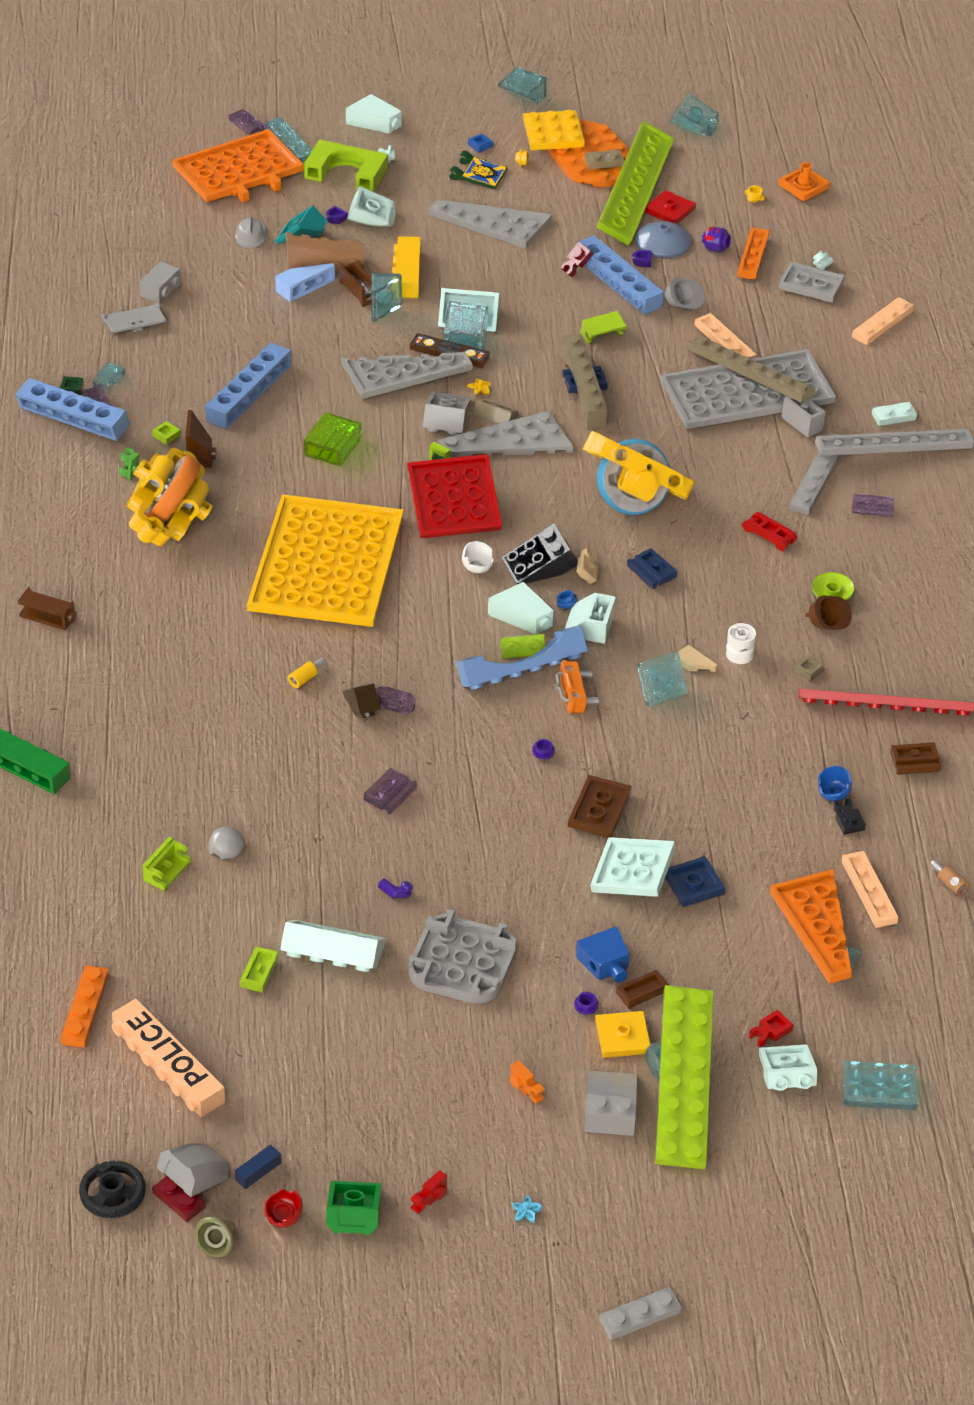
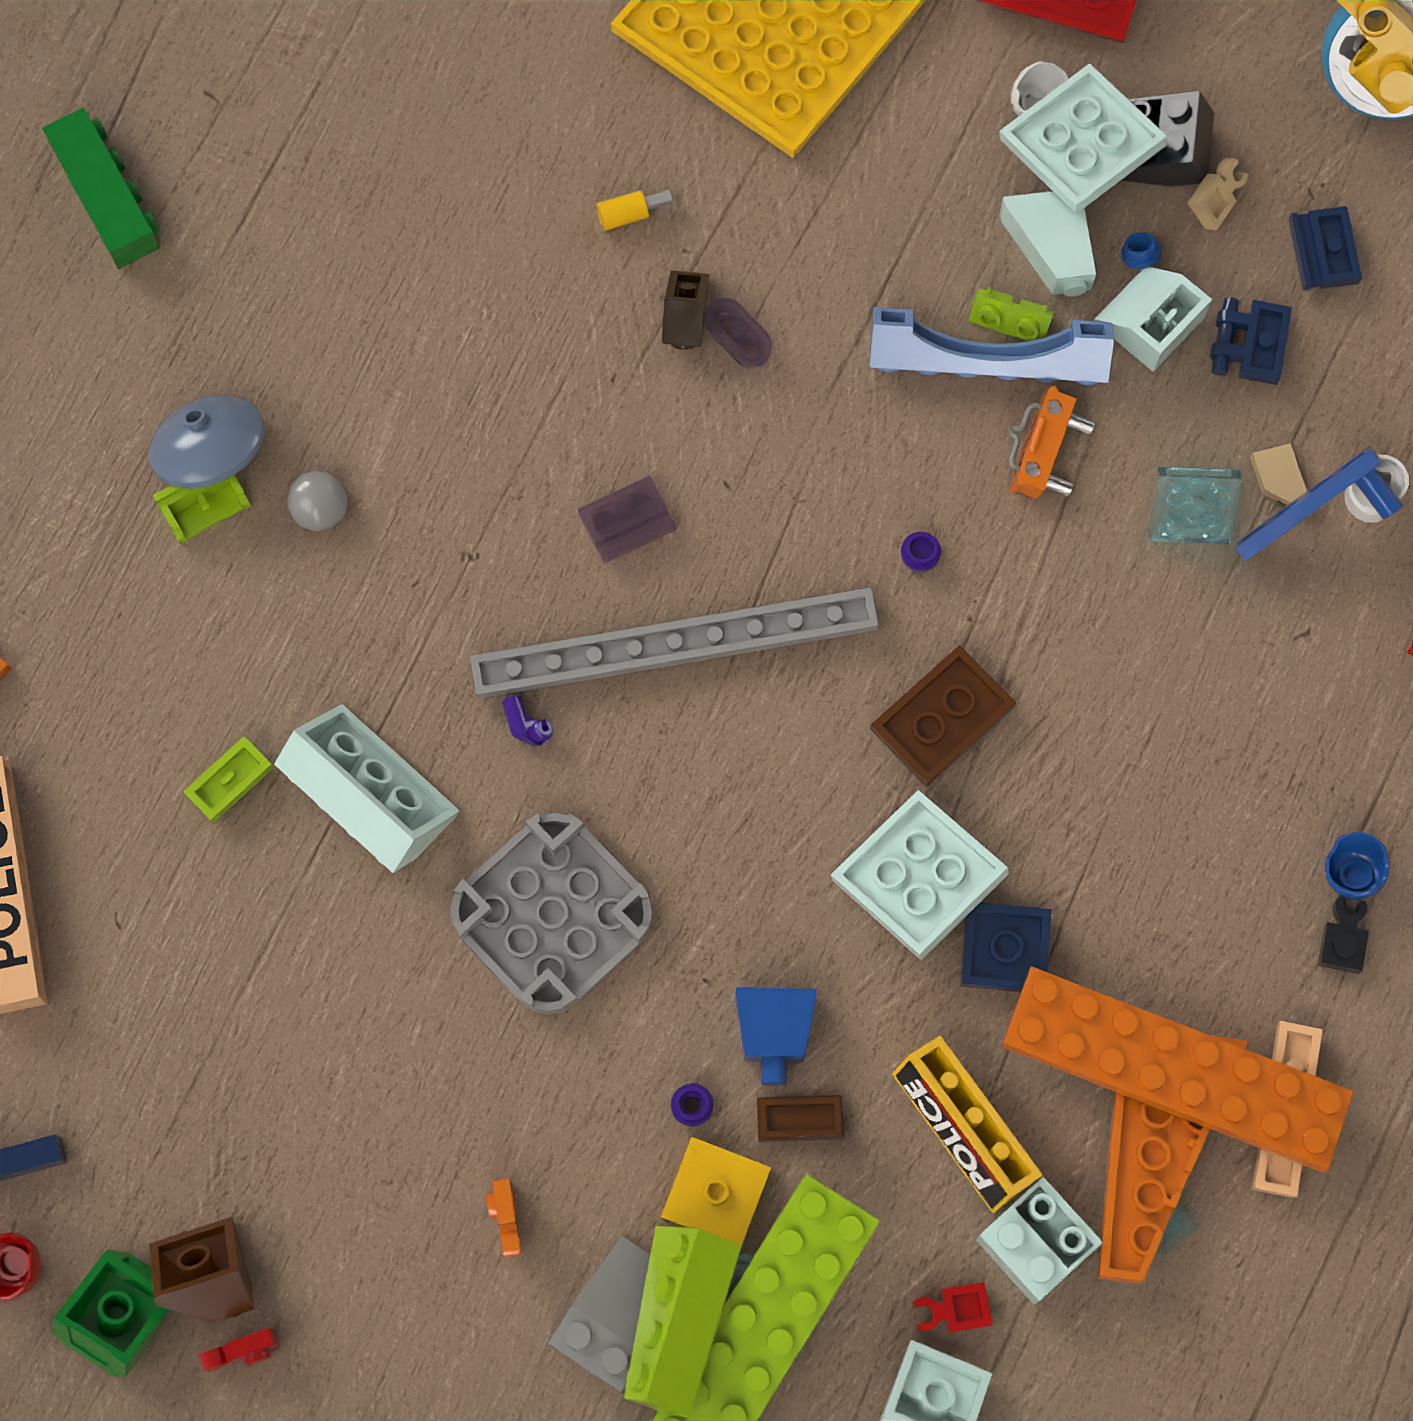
camera: 30 degrees right, 30 degrees up
none -> sand blue dish [148,395,265,489]
none -> reddish brown slope [149,1217,254,1323]
none -> light grey plate [470,588,879,699]
none -> lime wedge [624,1226,741,1418]
none -> yellow brick [892,1035,1043,1213]
none -> light aqua slope [975,1177,1103,1305]
none -> light aqua plate [999,63,1167,214]
none -> orange plate [1001,966,1354,1173]
none -> dark blue plate [1210,297,1292,385]
none -> blue piece [1236,446,1403,561]

